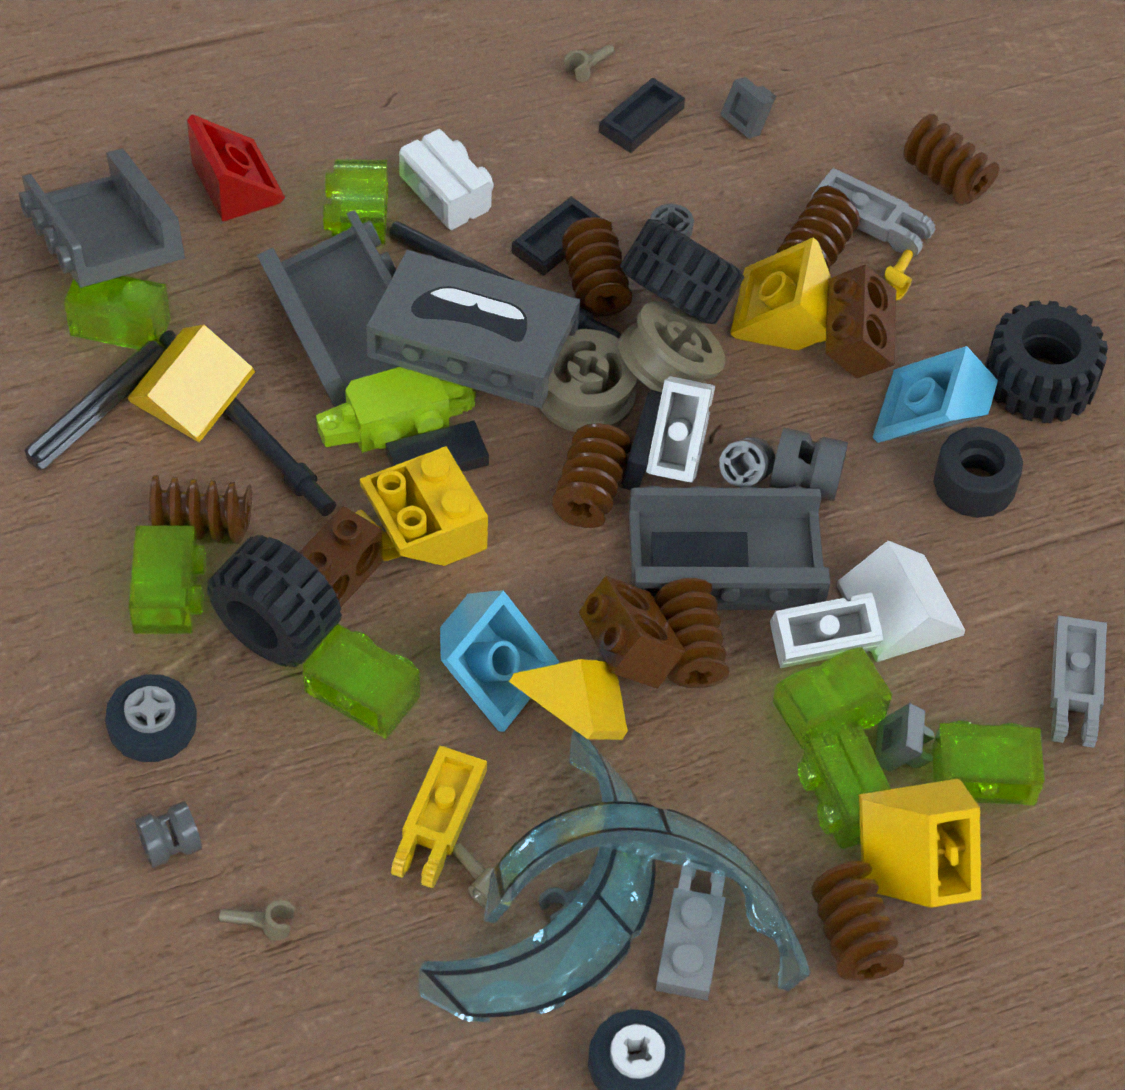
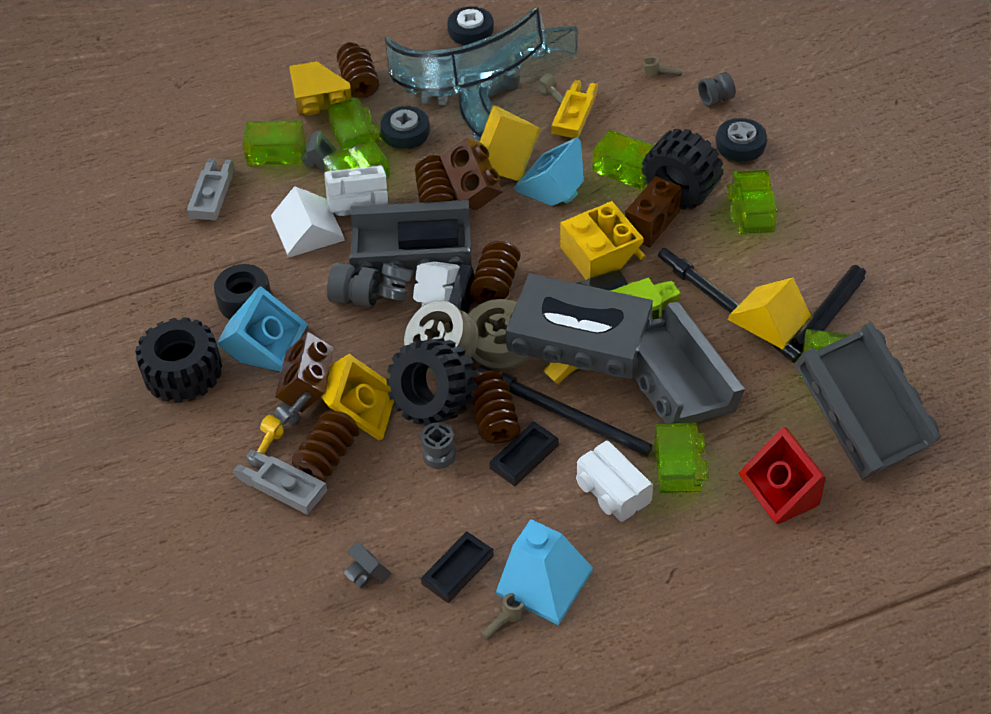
camera: 175 degrees left, 5 degrees down
reddish brown piece [148,475,252,544] -> none
reddish brown piece [903,114,1000,205] -> none
none -> black wheel [380,106,430,149]
none -> medium azure slope [496,519,593,626]

